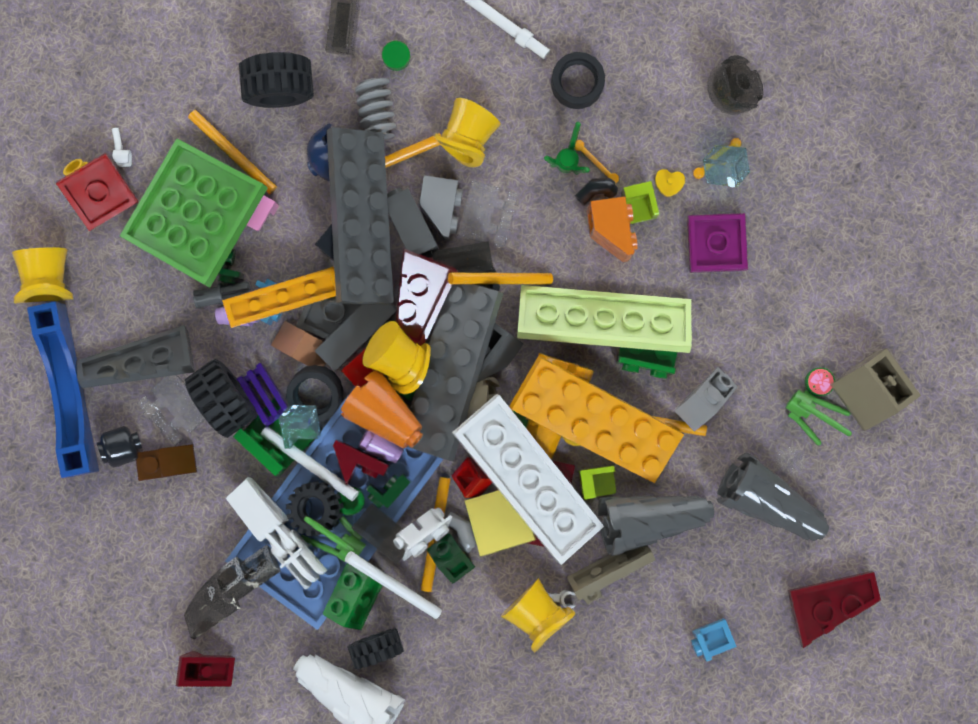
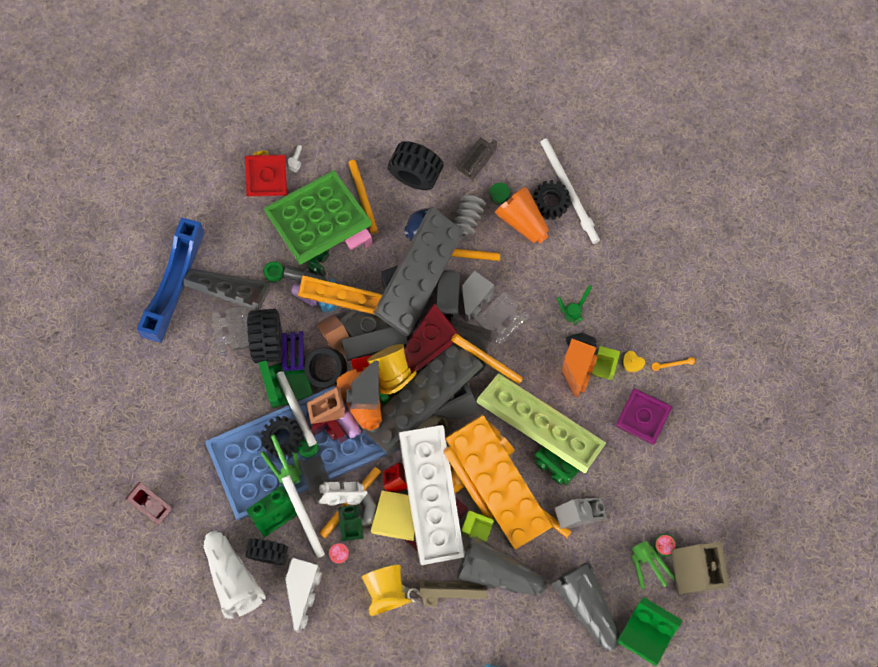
camera: 30 degrees right, 15 degrees down
yellow hat [12,247,73,304] -> none
black head [97,426,142,468] -> none
reddish brown slope [136,444,197,481] -> none
clear smoke slope [184,545,281,640] -> none
white arm [226,477,327,590] -> none
clear light blue panel [279,405,321,449] -> none
dark green bracket [366,474,412,508] -> none
yellow hat [434,98,501,167] -> none
black tyre [551,52,605,109] -> none
light orange hinge [575,140,619,184] -> none
clear light blue panel [703,145,750,187] -> none
clear smoke cylinder [707,55,764,115] -> none
none -> green tile [263,261,284,283]
none -> white slope [286,558,322,633]
none -> nougat slope [307,387,344,424]
none -> tile [328,542,350,566]
none -> dark grey slope [346,361,379,409]
none -> light orange bar [443,447,493,519]
none -> orange cone [495,187,550,244]
none -> black tyre [533,180,570,220]
none -> green bracket [617,597,683,666]

